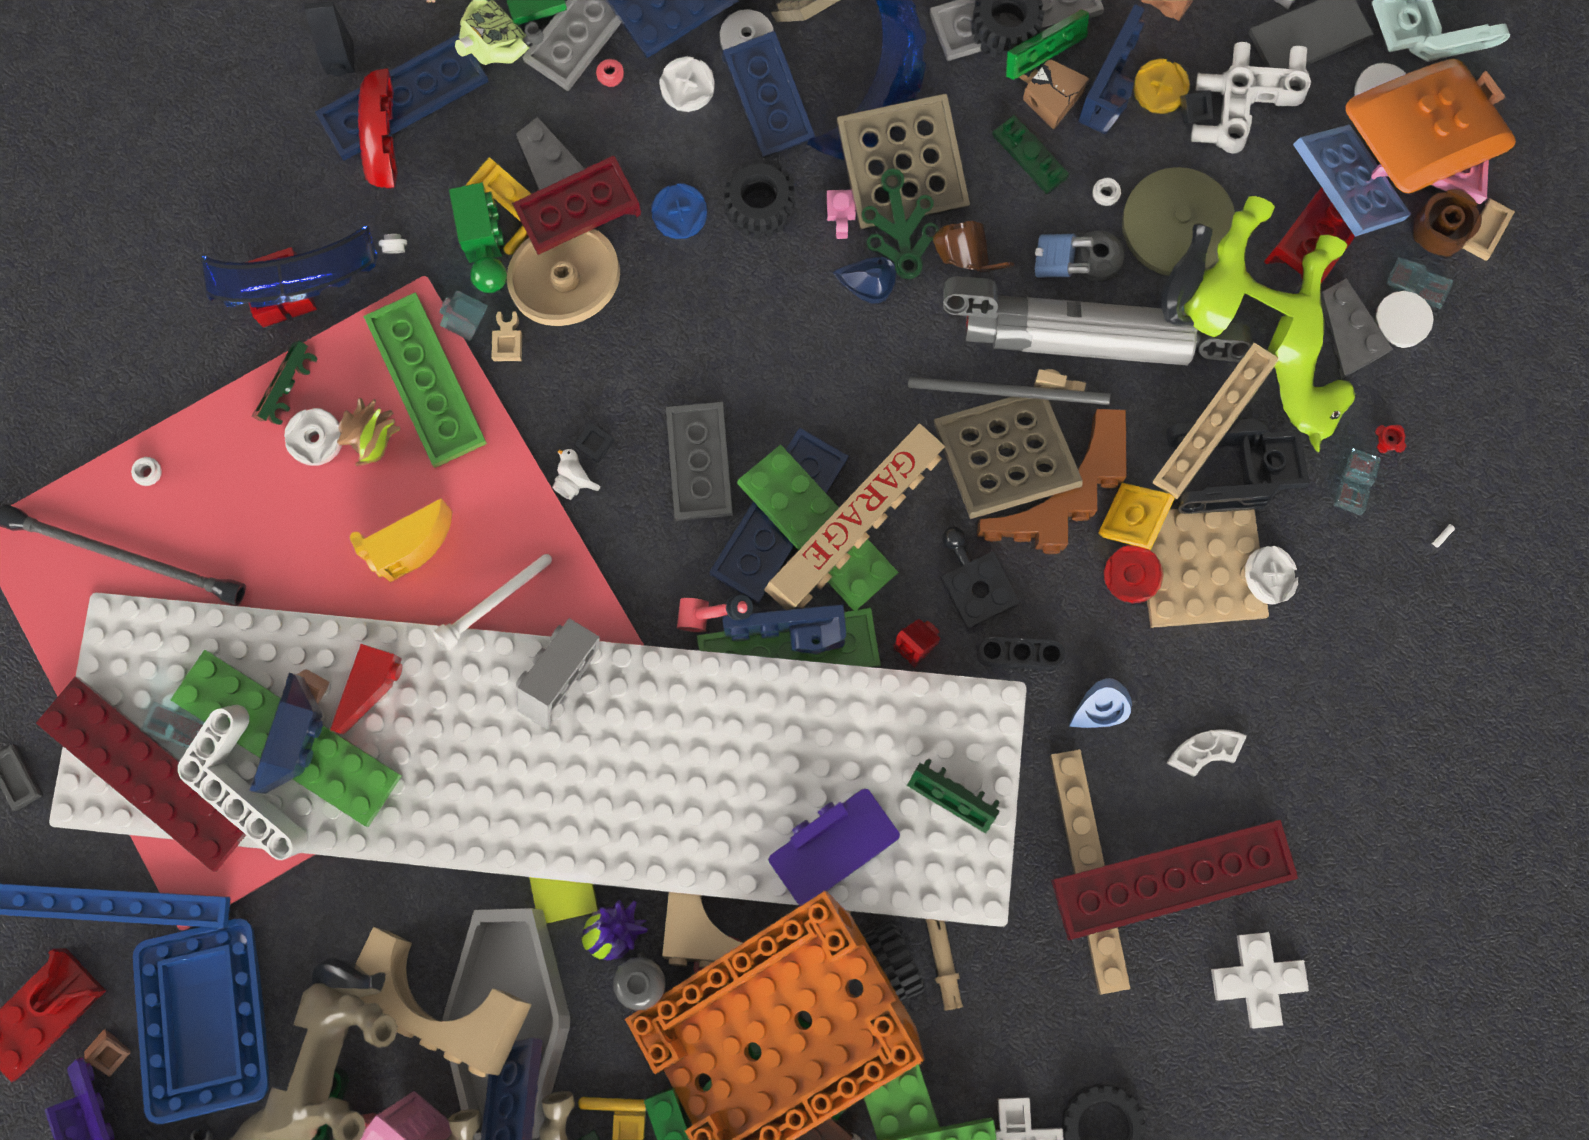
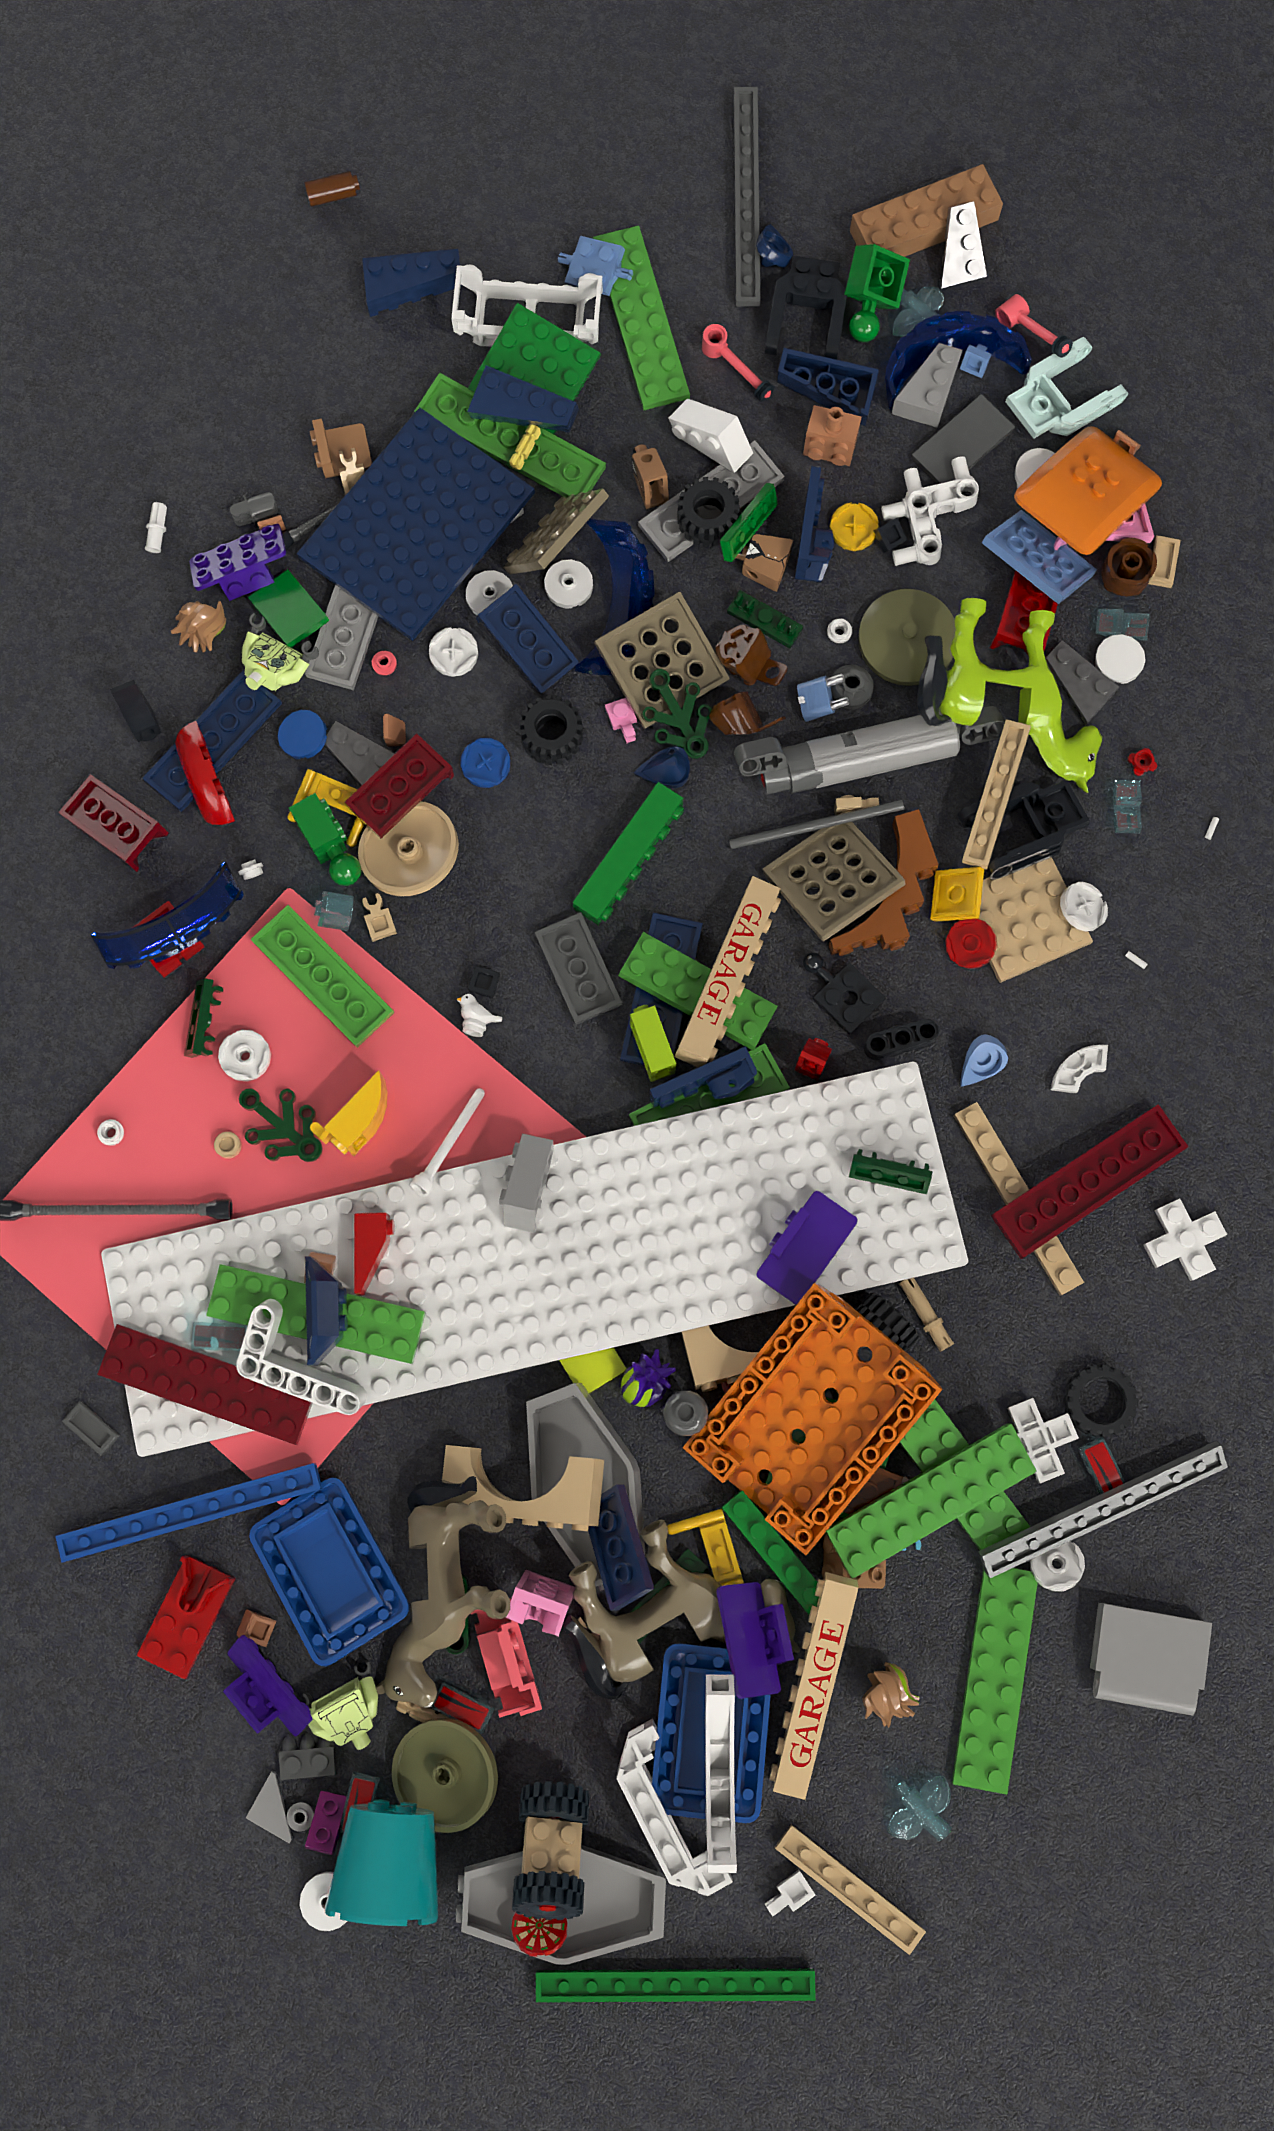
camera: 20 degrees left, 0 degrees up
medium nougat hair [337,398,401,466] -> none
coral piece [677,595,753,632] -> none
none -> plate [58,774,169,872]
none -> tan tile [214,1132,242,1159]
none -> dark green plant [239,1089,323,1162]
none -> blue tile [278,710,327,759]
none -> nougat slope [383,714,406,746]
none -> white plate [544,559,593,609]
none -> green brick [573,782,685,926]
none -> lime window [630,1005,676,1082]
none -> reddish brown piece [715,625,788,686]
none -> white piece [1125,951,1148,969]

